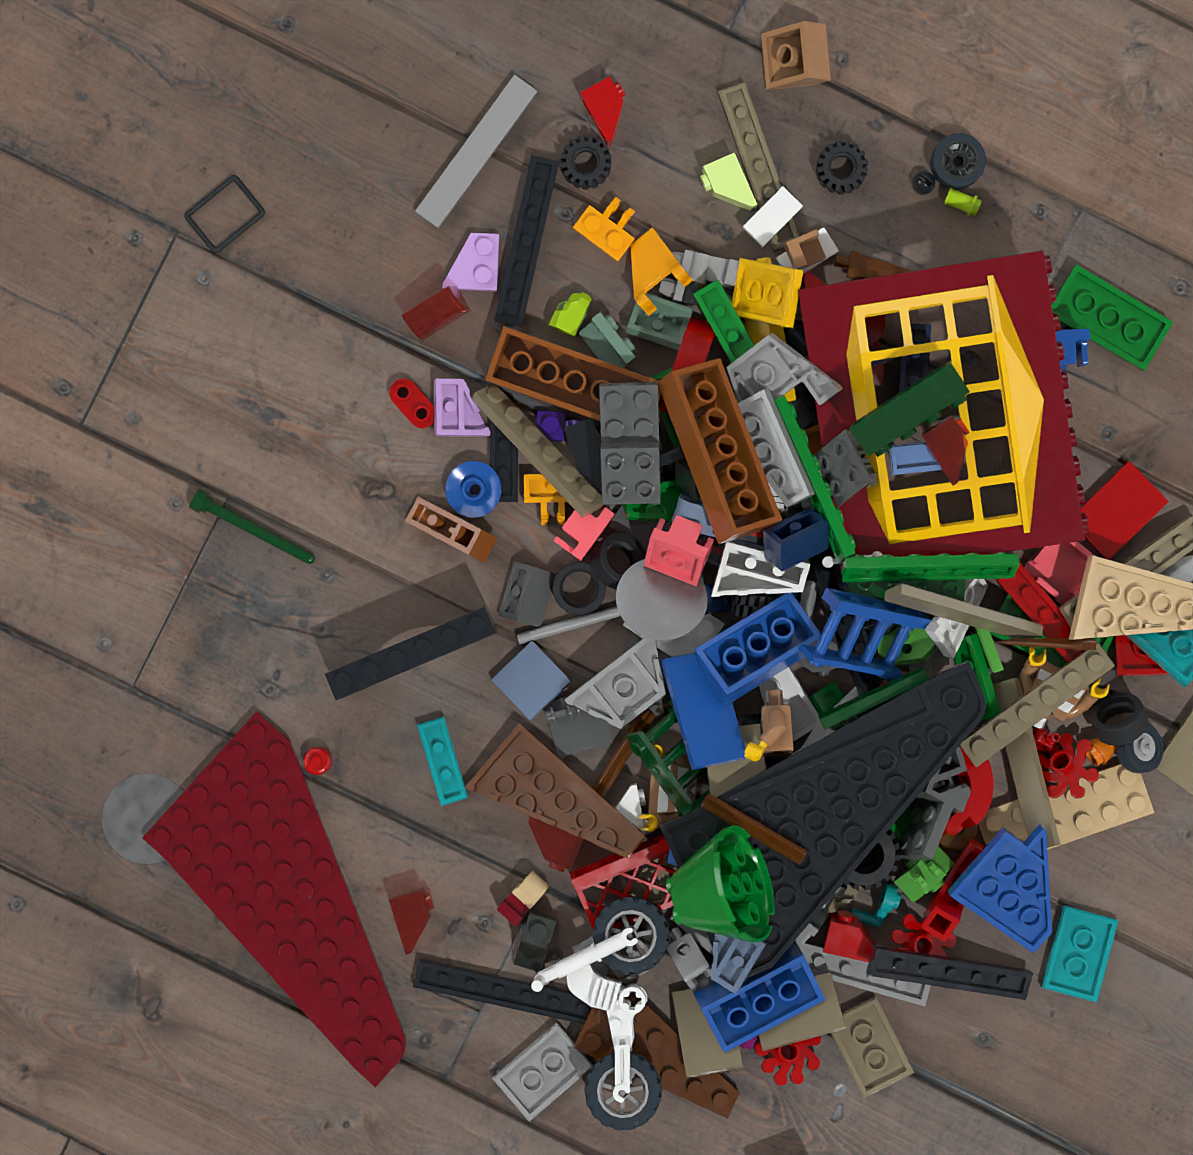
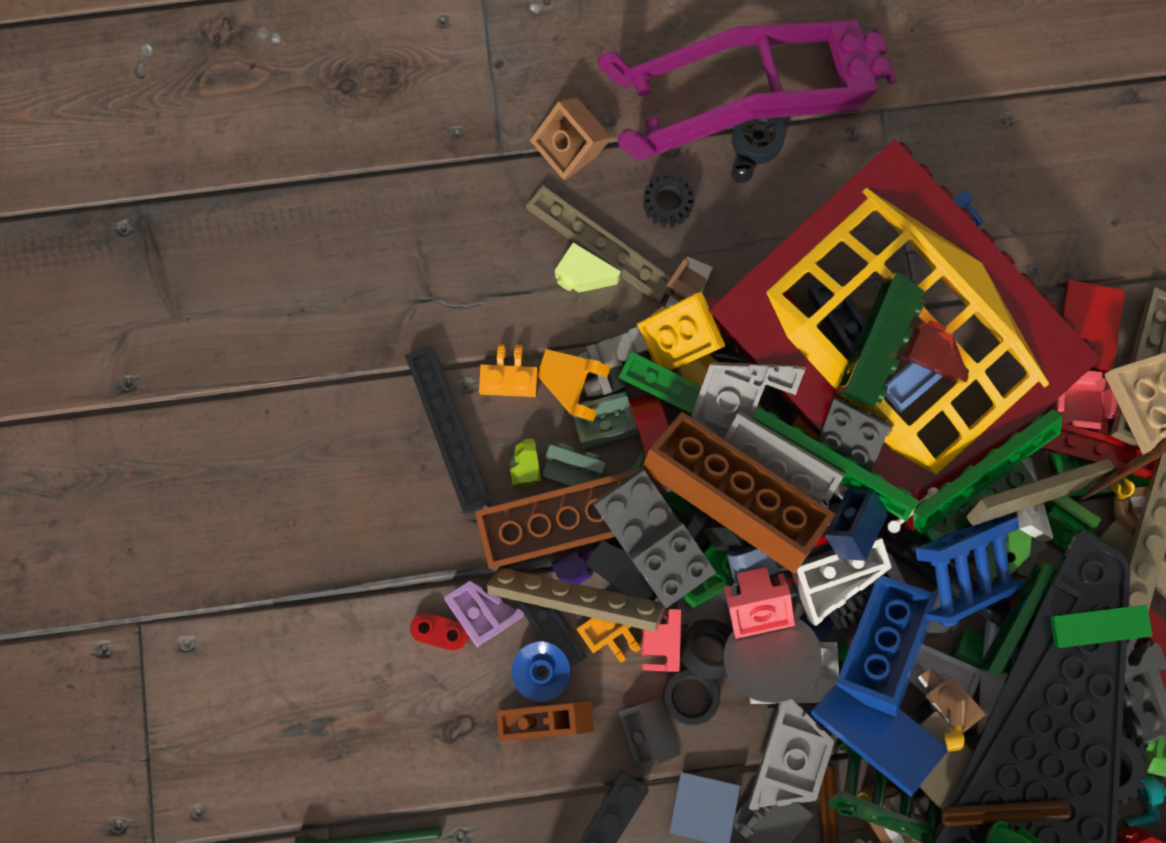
camera: 30 degrees left, 10 degrees down
black piece [184,175,265,253] -> none
clear red brick [401,286,471,340] -> none
light grey tile [415,75,538,229] -> none
lavender wing [442,233,499,292] -> none
light grey bar [517,606,621,645] -> none
black tyre [561,135,611,190] -> none
red slope [580,76,625,147] -> none
white tile [743,186,803,248] -> none
reddish brown bar [834,251,911,279] -> none
lime pin [944,187,982,216] -> none
green plate [1051,264,1174,372] -> none
none -> magenta piece [597,20,896,162]
none -> green tile [1050,605,1153,648]

